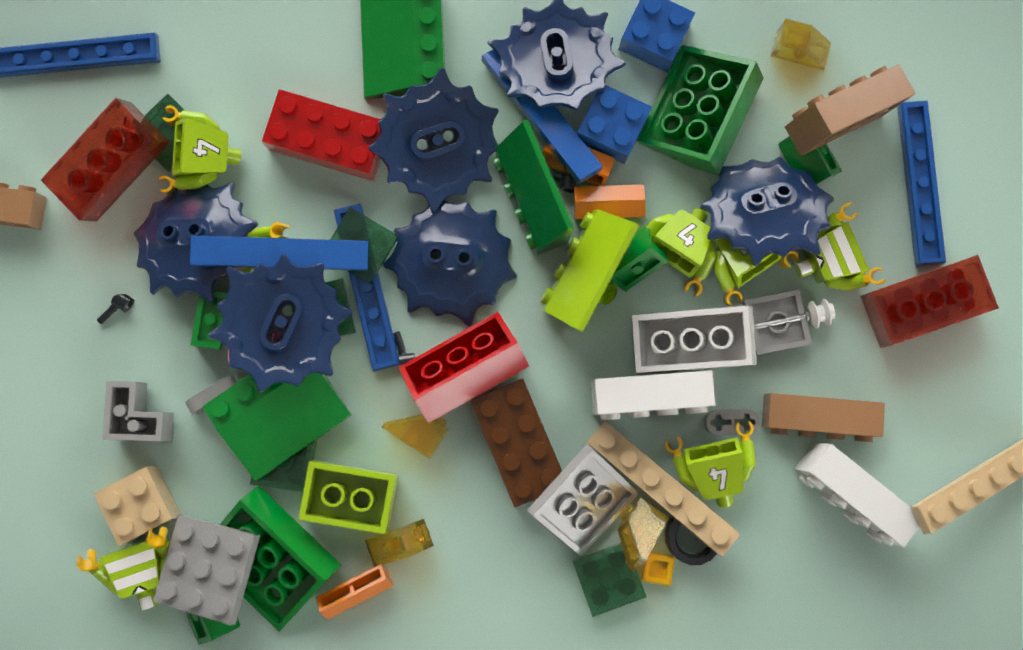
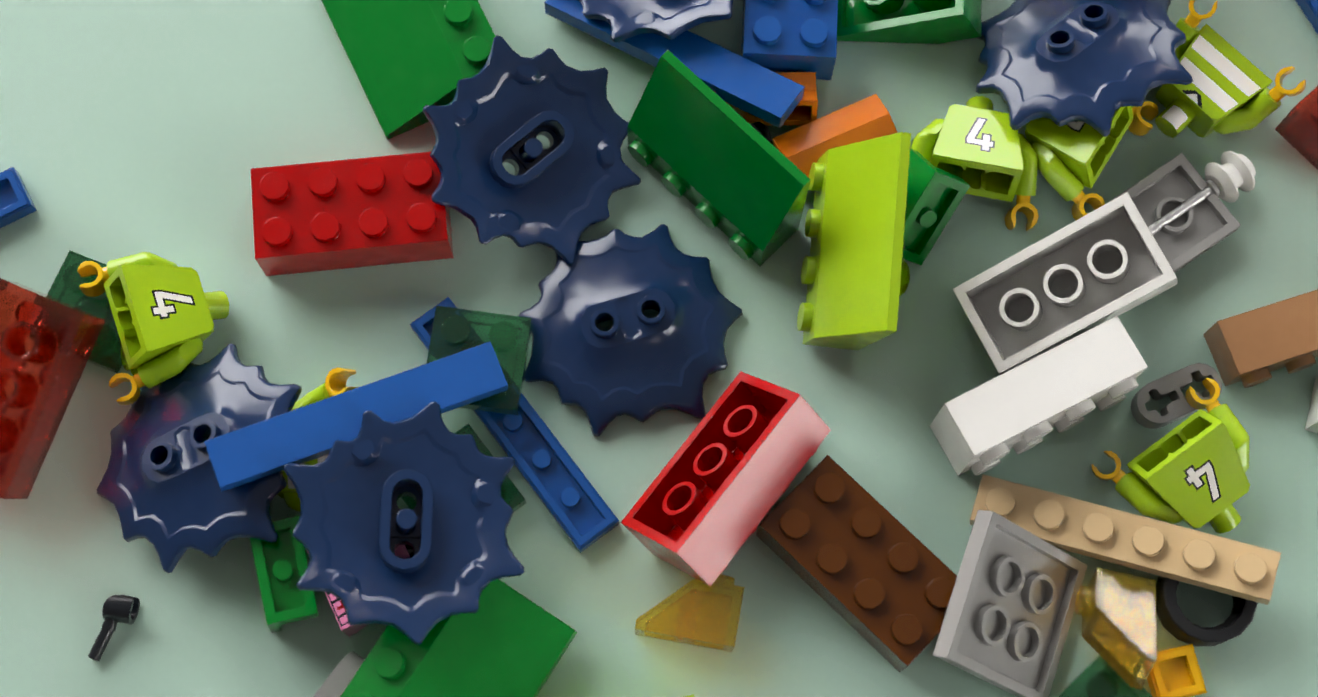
camera: 20 degrees left, 10 degrees down
black hand [393,331,416,365] -> none

